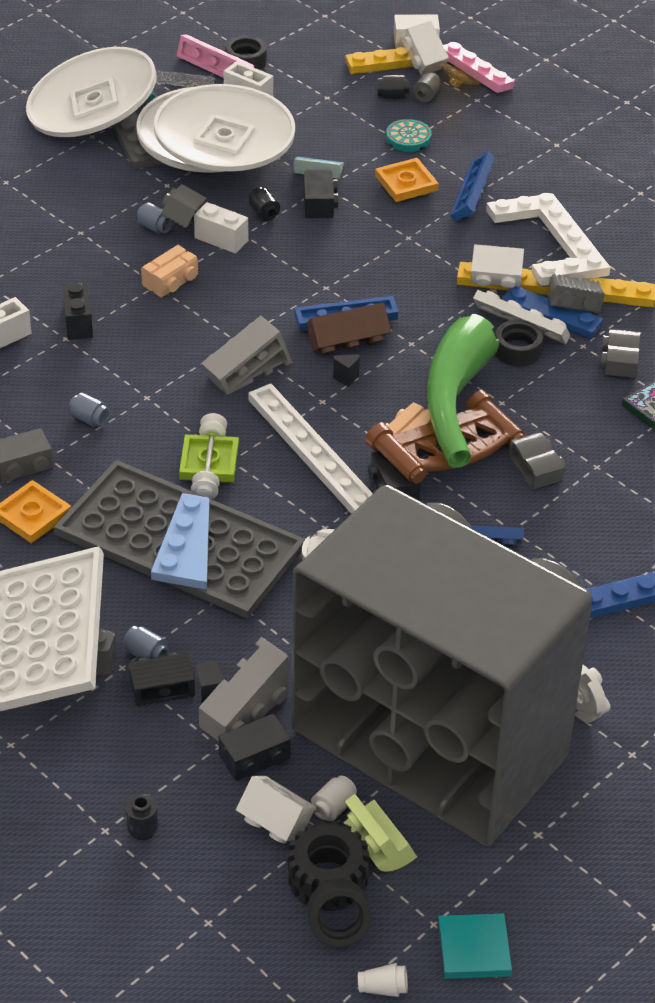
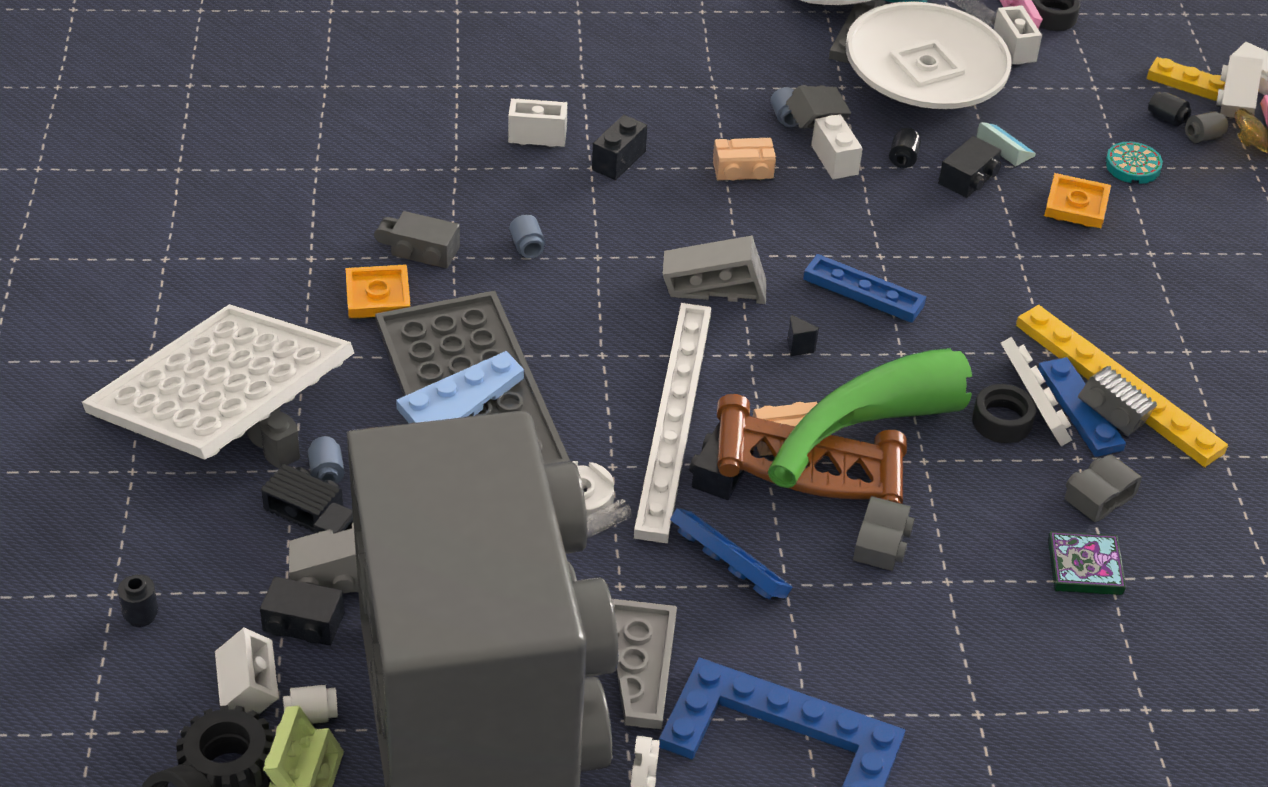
camera: 40 degrees right, 0 degrees up
lime plate [179,413,239,499] -> none
reddish brown brick [306,302,391,354] -> none
blue plate [450,151,495,222] -> none
white brick [471,245,524,288] -> none
white plate [486,193,610,286] -> none

